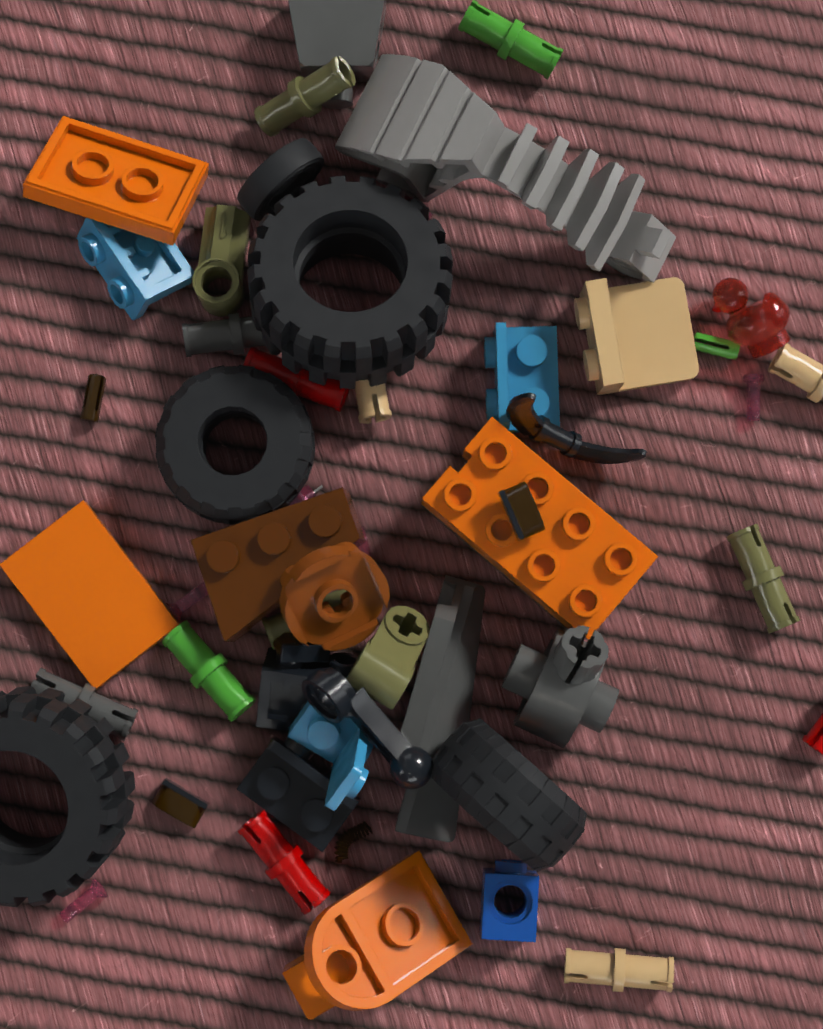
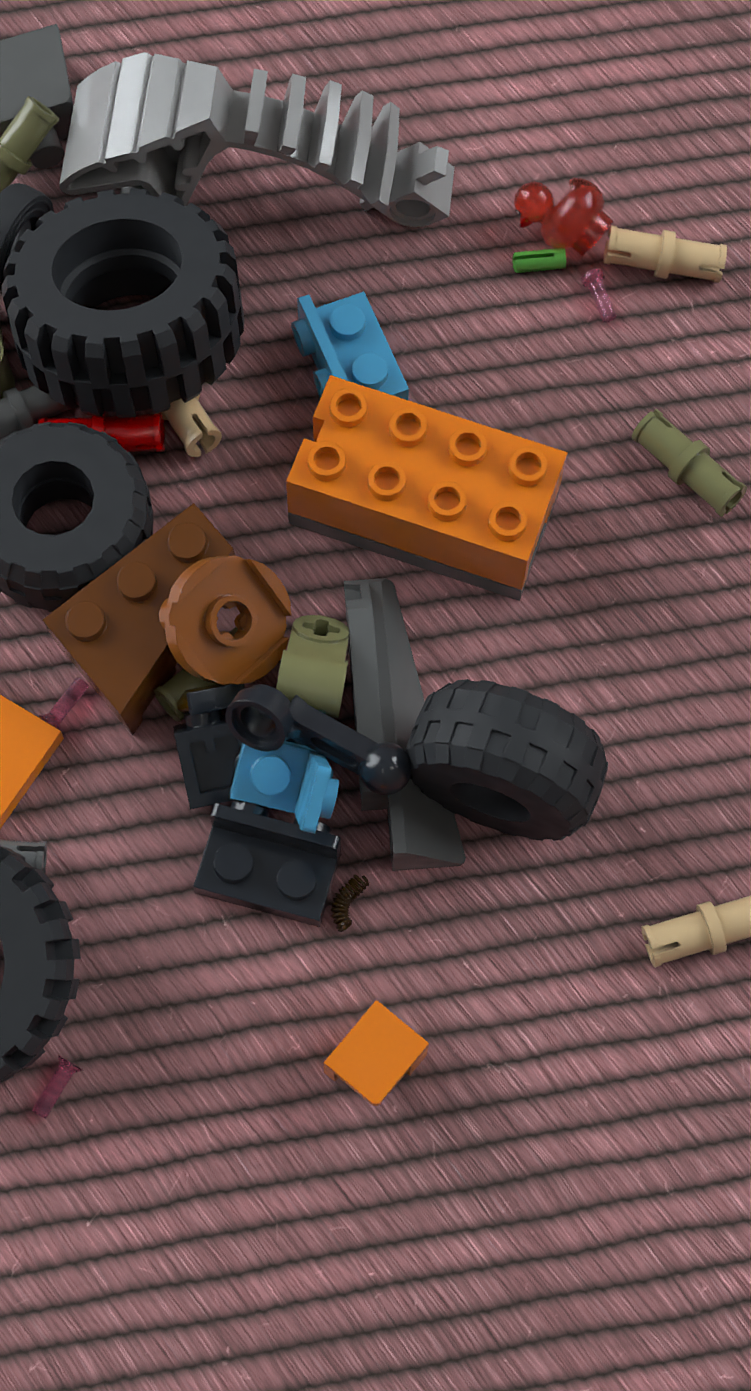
camera: 20 degrees left, 15 degrees down
dark brown piece [152,778,210,828] -> none
bright green pin [162,620,256,722] -> none
red pin [237,809,331,915] -> none
orange tile [304,851,473,1011] -> none
bright green pin [458,0,564,80] -> none
blue brick [479,859,539,942] -> none
dark brown piece [498,482,545,541] -> none
dark grey piece [501,625,619,748] -> none
black piece [506,393,647,464] -> none
tan bracket [574,277,699,395] -> none

